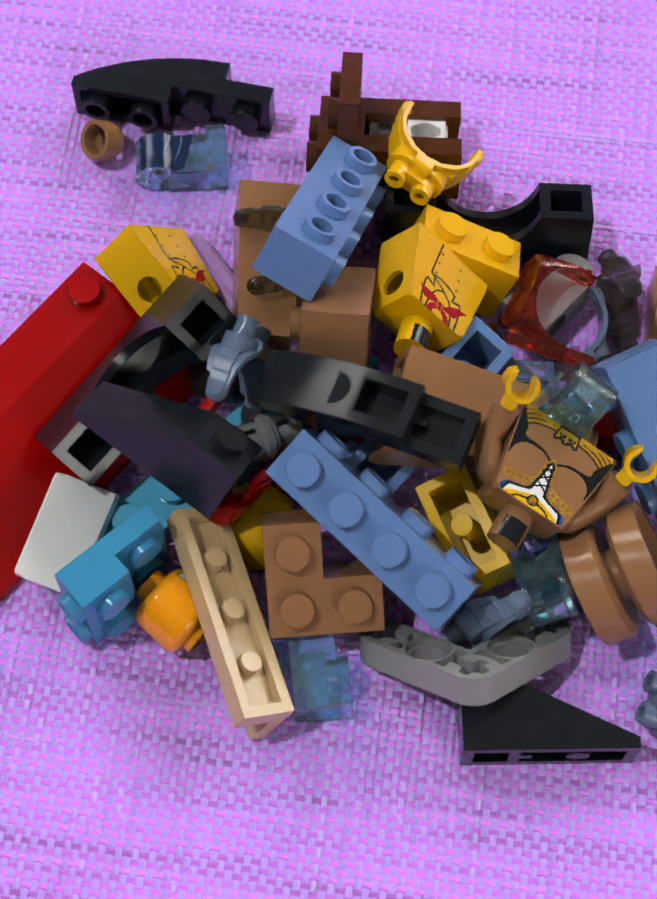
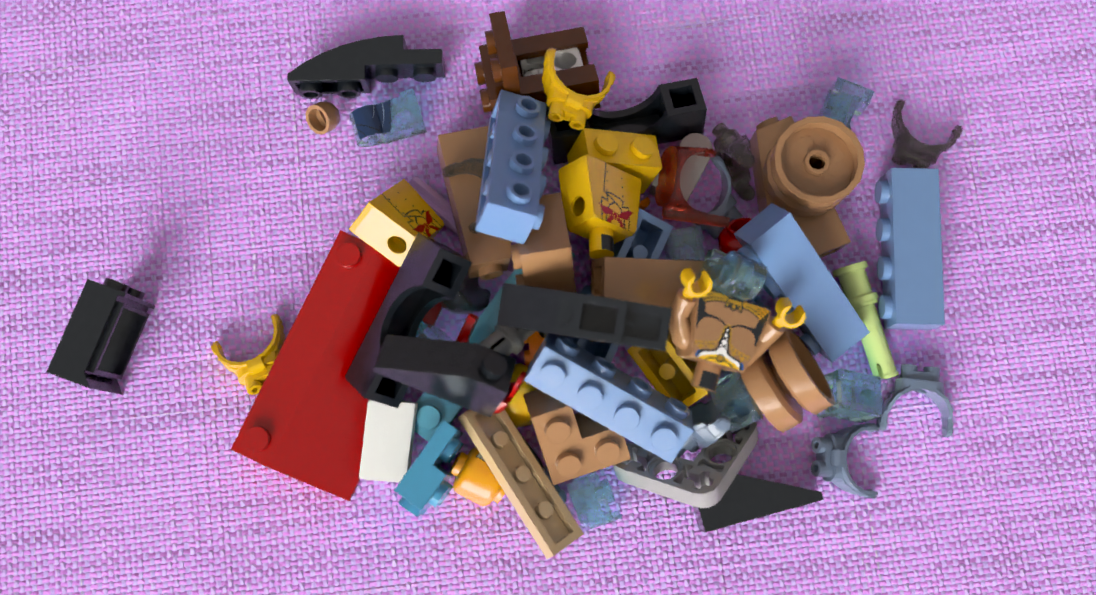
camera: 15 degrees left, 15 degrees up
sand blue helmet [205,313,272,423] -> none

